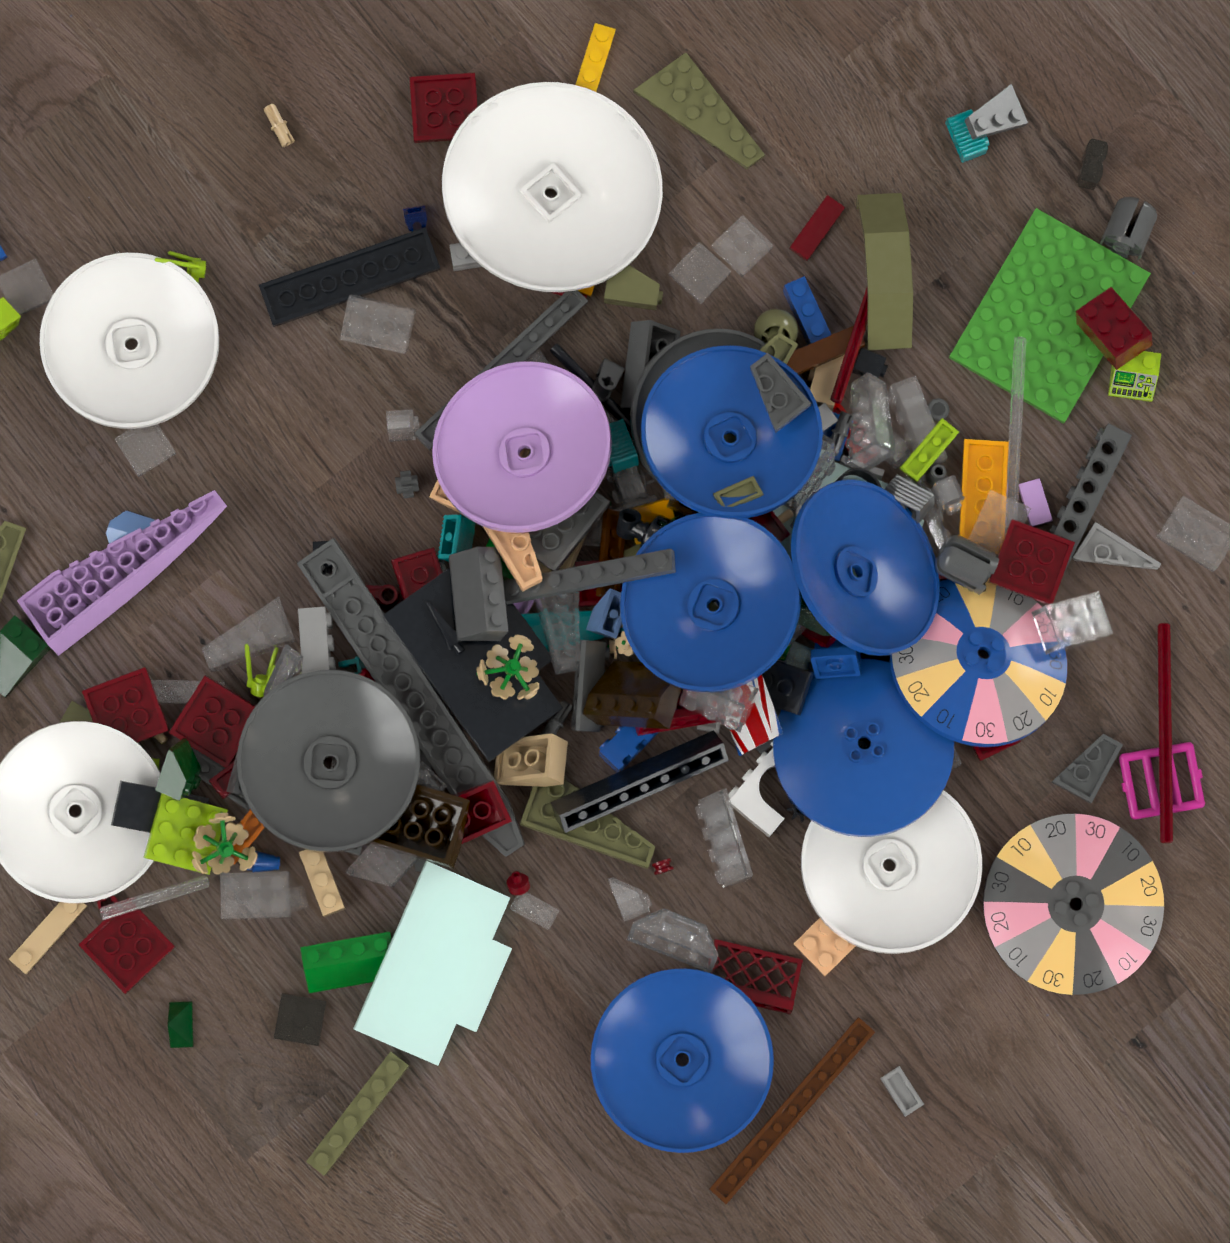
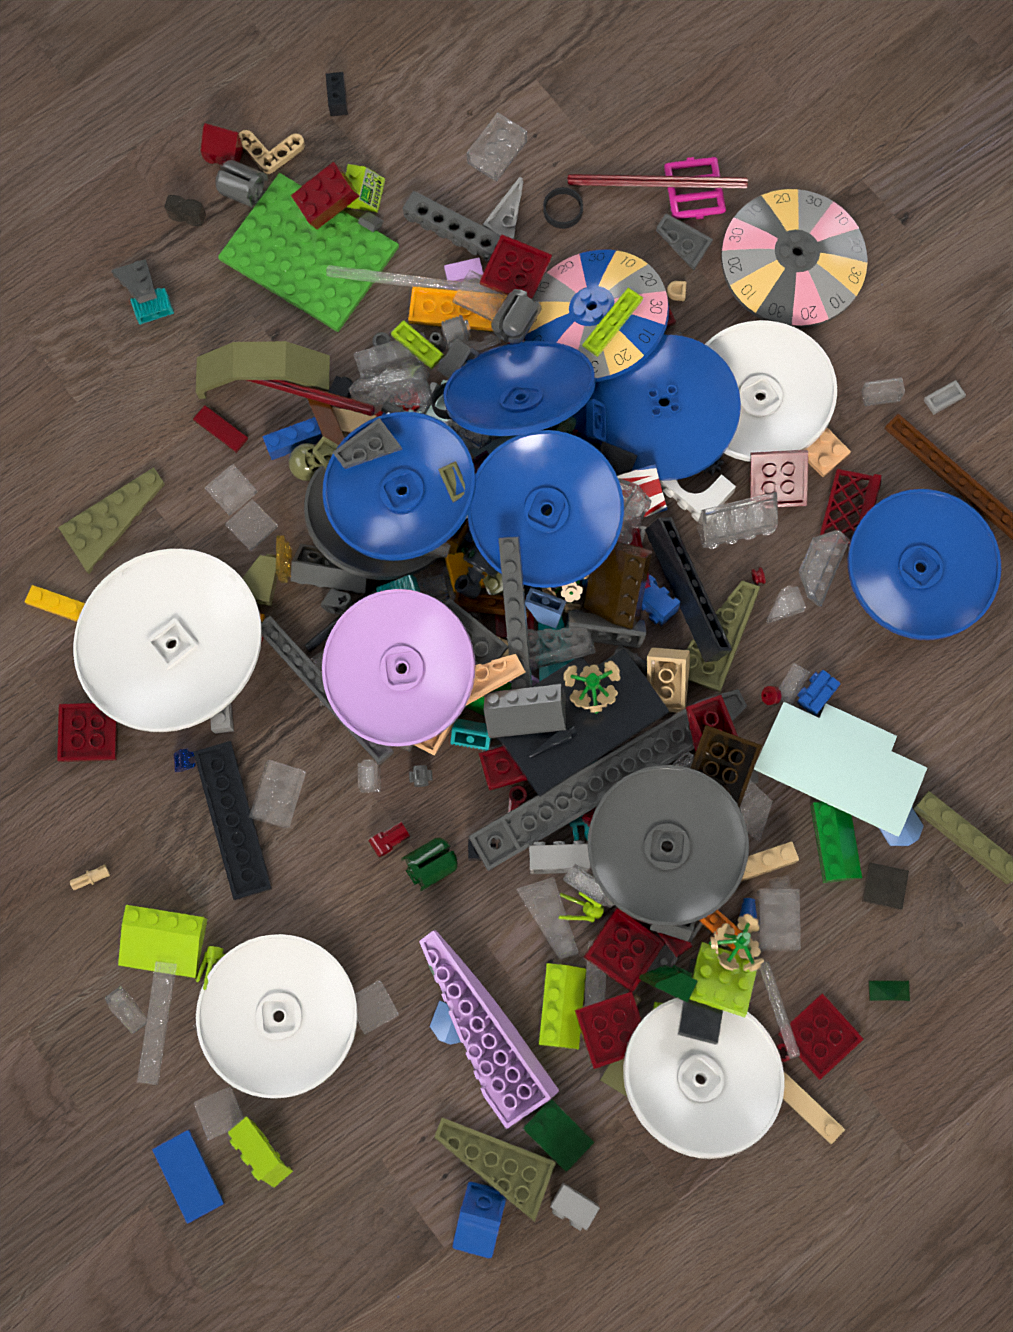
camera: 75 degrees left, 5 degrees down
clear brick [1031,591,1113,655] -> none
none -> clear slope [105,985,149,1034]
none -> lime slope [118,905,208,978]
none -> clear tile [137,961,177,1085]
none -> dark red slope [200,123,244,165]
none -> tan beam [239,130,305,174]
none -> clear yellow plate [276,535,292,583]
none -> dark grey tile [358,212,384,232]
none -> dark red piece [369,822,410,858]
none -> dark green cylinder [401,837,458,891]
none -> lime slope [539,963,586,1049]
none -> black tyre [543,187,583,229]
none -> lime tile [582,287,643,357]
none -> tan tile [667,281,686,301]
none -> plate [749,450,808,508]
none -> blue brick [797,670,841,716]
none -> clear brick [861,377,905,407]
none -> medium blue slope [878,807,924,846]

